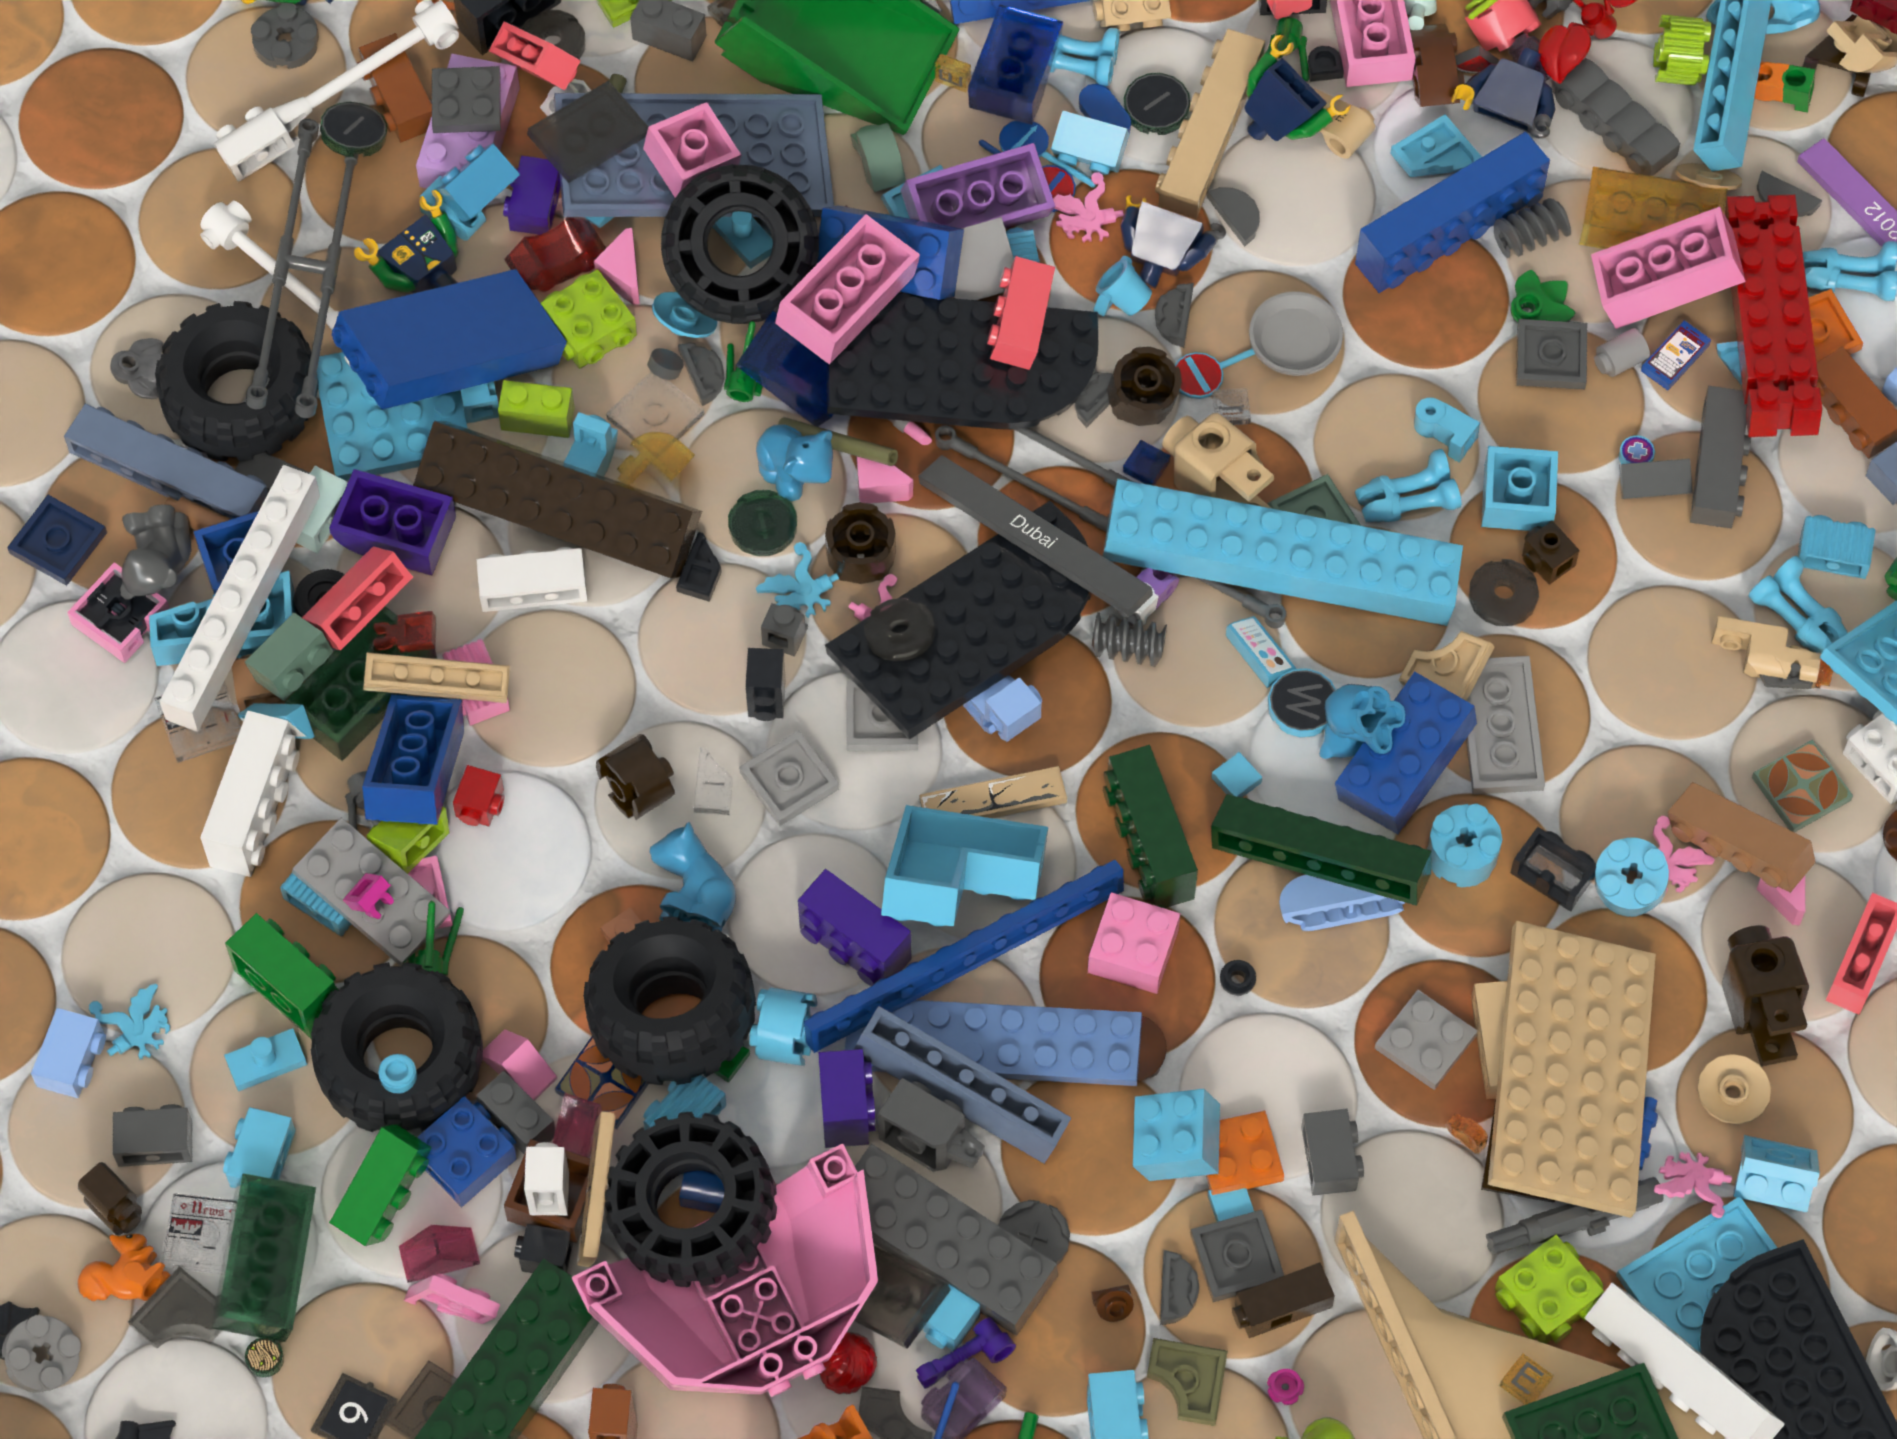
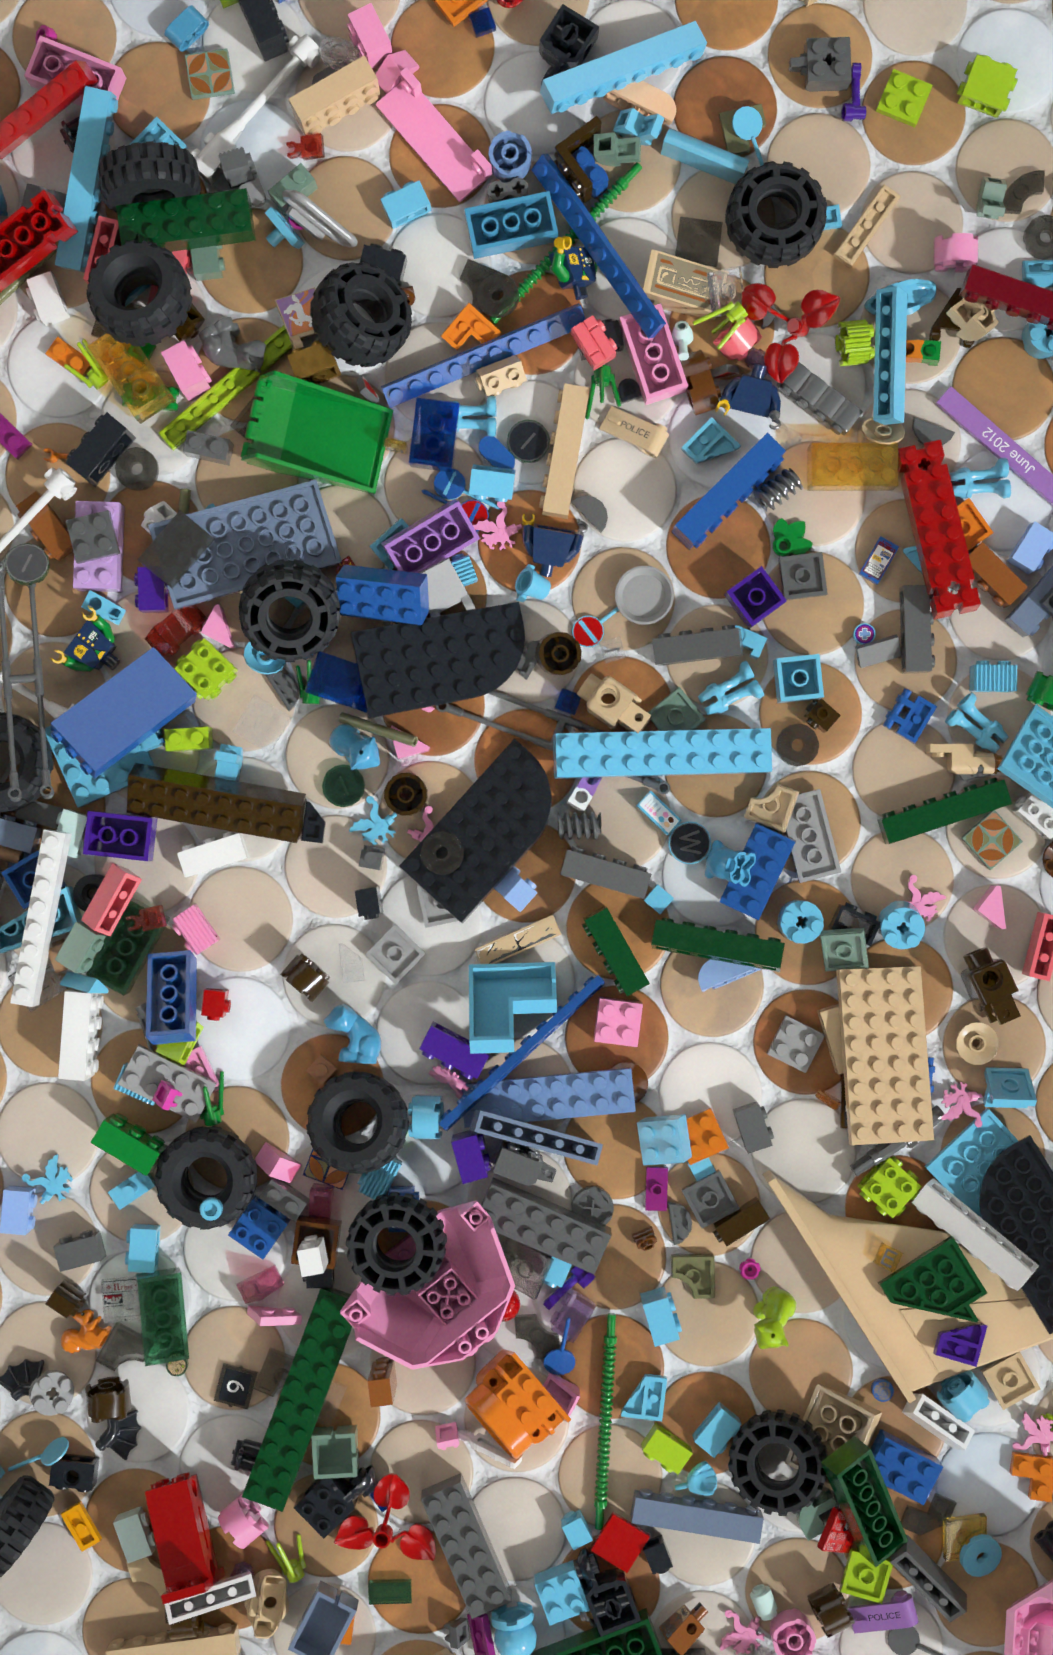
camera: 10 degrees left, 25 degrees up
green brick [329,1124,432,1246] -> none
tan tile [363,652,510,703] -> none
dark azure piece [436,143,520,222] -> none
coral brick [489,21,581,90] -> none
tan tile [577,1111,616,1267] -> none
clear yellow brick [616,432,695,486] -> none
bright pink brick [643,102,741,198] -> none
dark grey tile [647,348,684,380] -> none
bright pink brick [775,214,920,365] -> none
sand green brick [850,123,906,192] -> none
dark grey tile [918,455,1153,617] -> none
coral brick [987,256,1055,370] -> none
dark grey tile [1155,283,1194,348] -> none
black plate [1220,960,1256,996] -> none
dark blue torso [1244,35,1351,141] -> none
bright pink brick [1591,207,1746,329] -> none
light grey brick [1594,328,1650,377] -> none
medium nougat brick [1667,782,1816,893] -> none
none -> dark brown brick [85,1377,132,1423]
none -> bright pink piece [429,1065,470,1099]
none -> dark grey brick [559,846,652,899]
none -> magenta plate [645,1166,668,1211]
none -> dark grey brick [652,625,744,666]
none -> dark purple brick [724,566,787,629]
none -> sand green tile [820,928,869,971]
none -> dark green brick [877,777,1012,844]
none -> blue plate [883,688,937,744]

